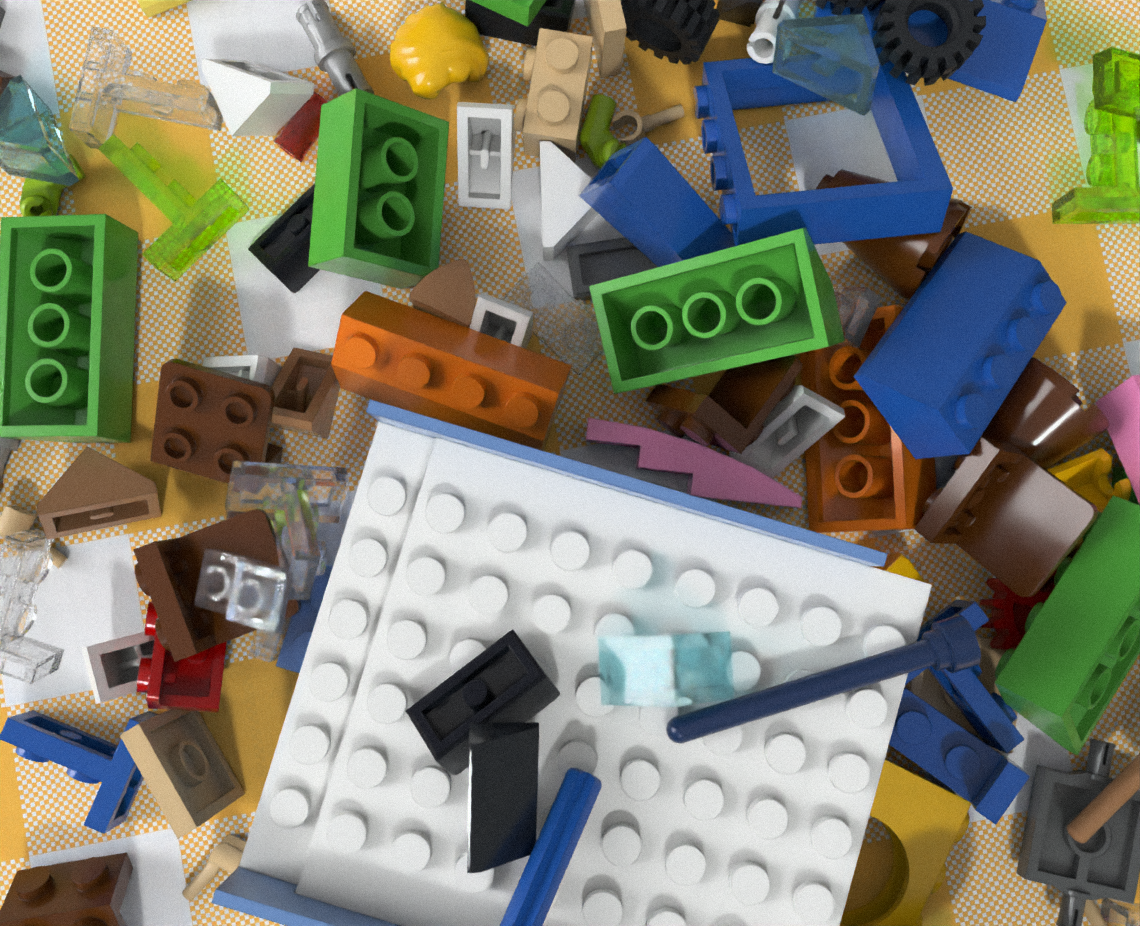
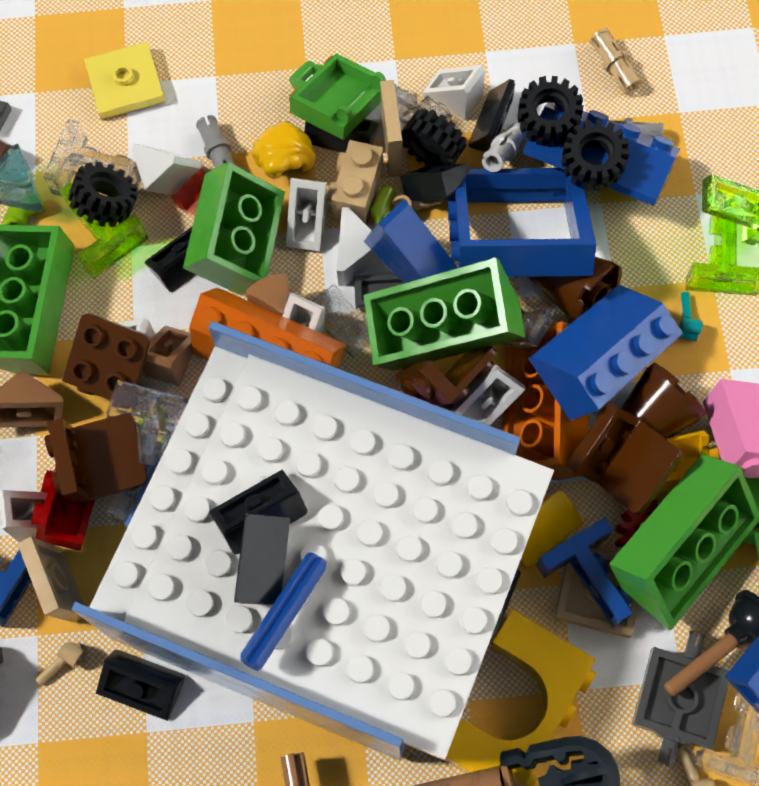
camera: 15 degrees right, 15 degrees down
clear slope [194,549,294,633] -> none
clear light blue slope [598,631,734,707] -> none
dark blue piece [666,615,981,744] -> none
clear light blue slope [772,14,880,116] -> none
blue bracket [889,687,1030,825] -> none
none -> black tyre [68,162,138,227]
none -> black slope [400,164,470,201]
none -> teal hand [679,292,703,341]

